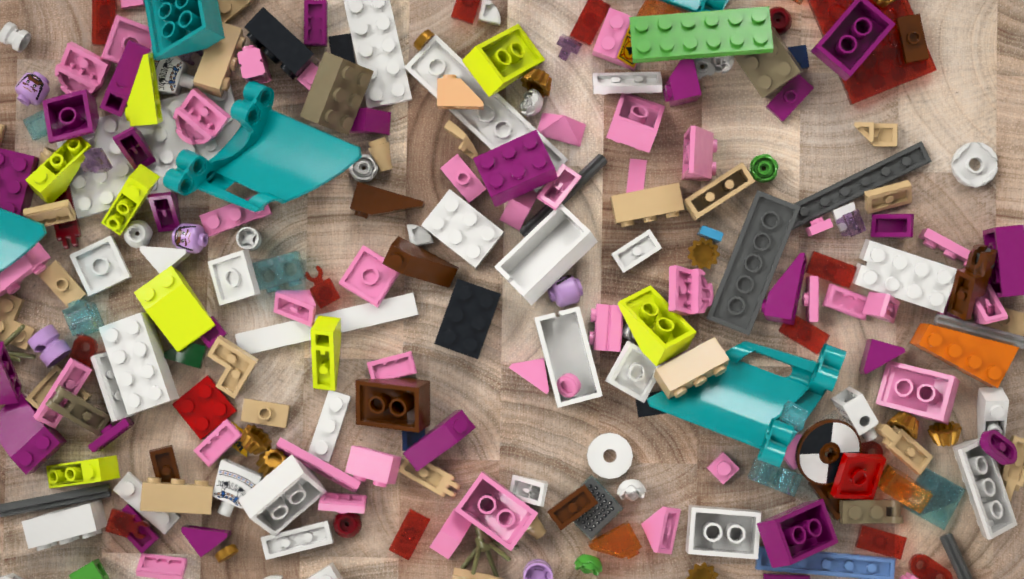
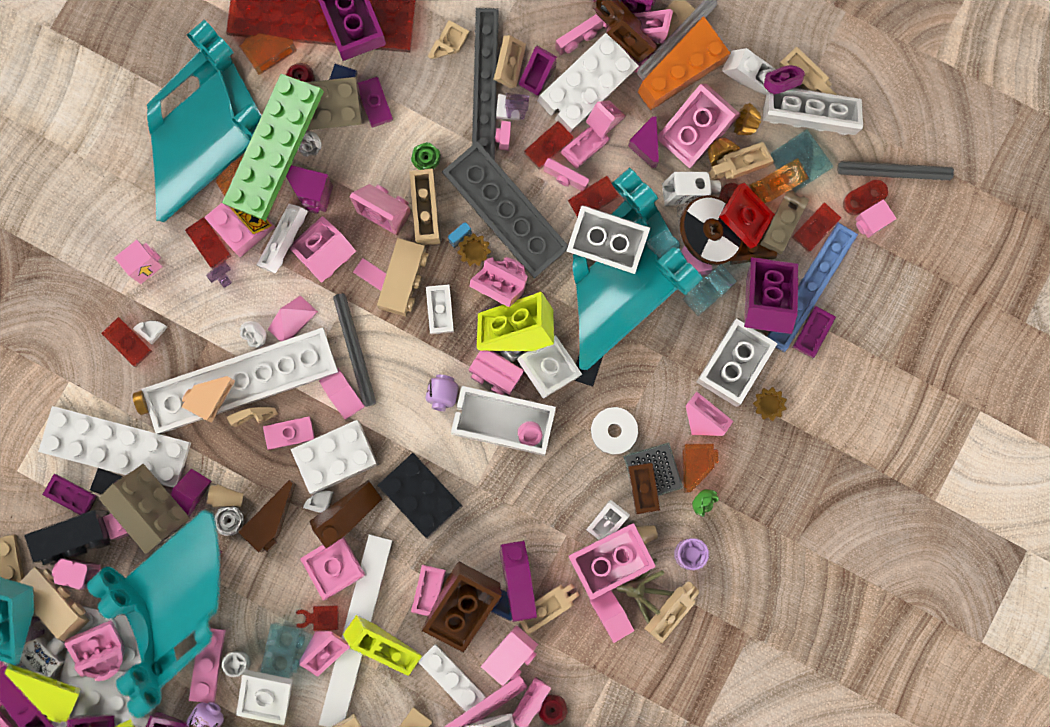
camera: 70 degrees left, 5 degrees down
clear red plate [389,508,430,560] -> none
neon yellow slope [462,24,545,97] -> none
magenta brick [473,130,558,207] -> none
white piece [495,203,598,306] -> none
bright pink slope [509,358,549,394] -> none
pearl gold piece [520,68,552,98] -> none
bright pink slope [537,164,582,211] -> none
white plate [617,479,646,501] -> none
brick [654,337,730,399] -> none
white plate [694,57,715,80] -> none
bright pink plate [706,452,740,485] -> none
magenta slope [761,253,807,325] -> none
none -> white brick [567,205,650,274]

